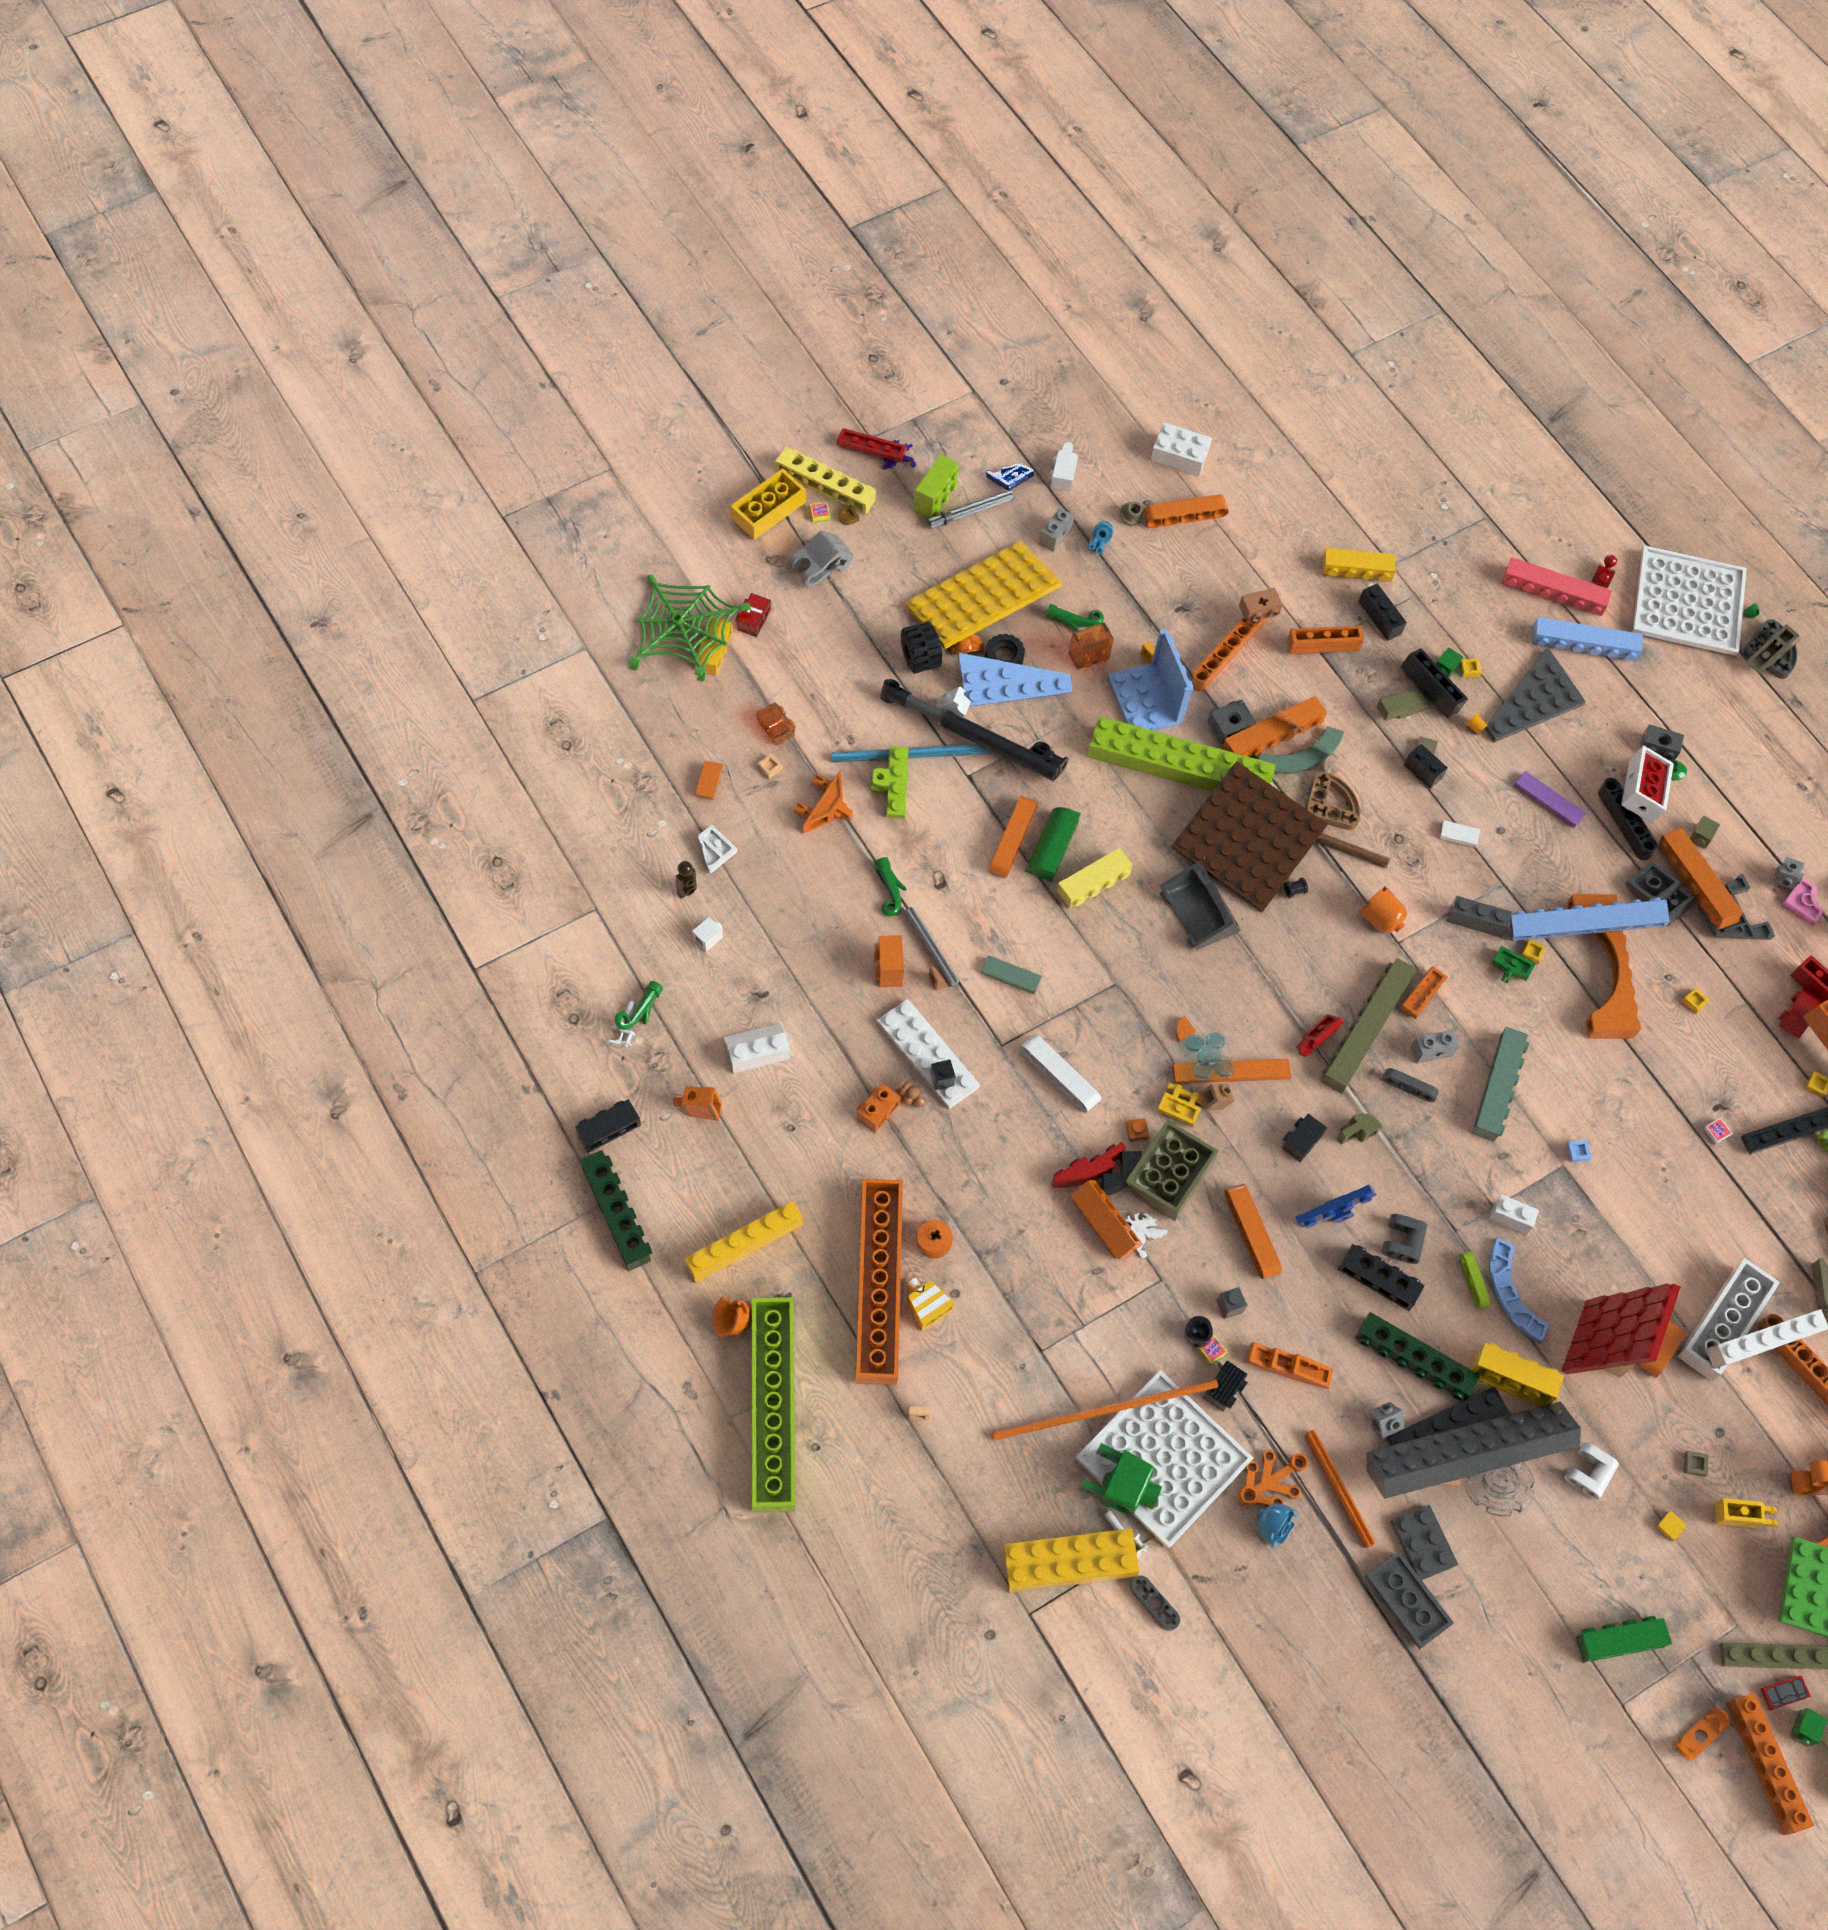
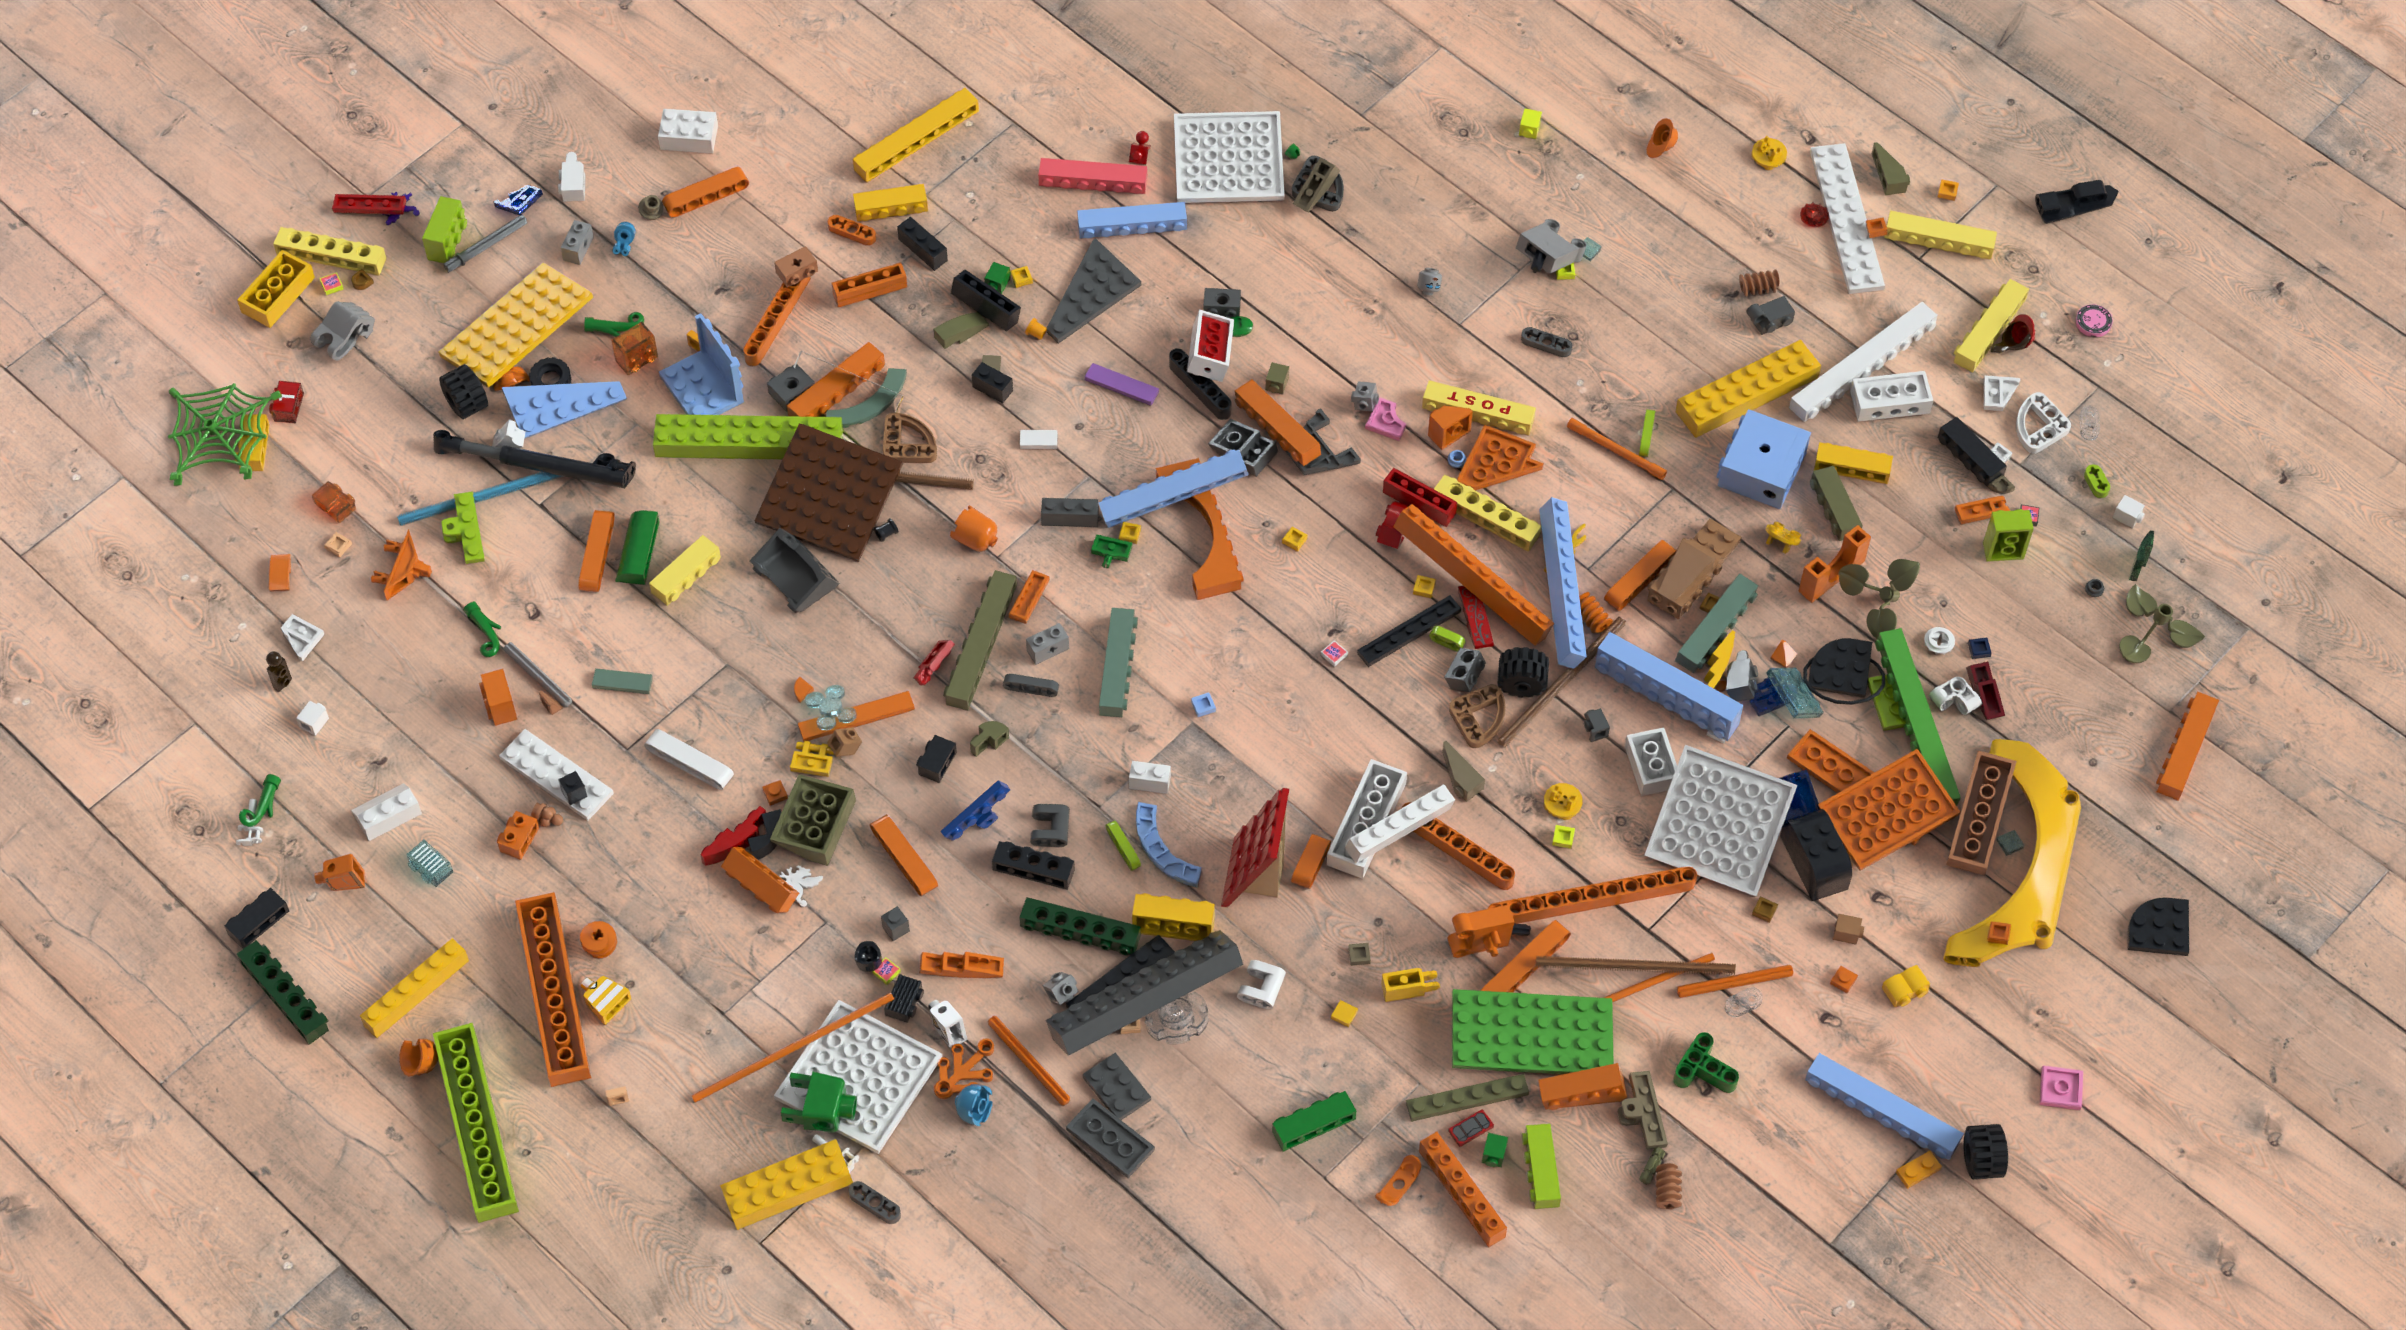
camera: 10 degrees left, 5 degrees down
none -> clear light blue brick [406,840,453,887]
none -> orange beam [828,215,876,245]
none -> yellow brick [853,88,979,183]
none -> white torso [928,1000,968,1050]

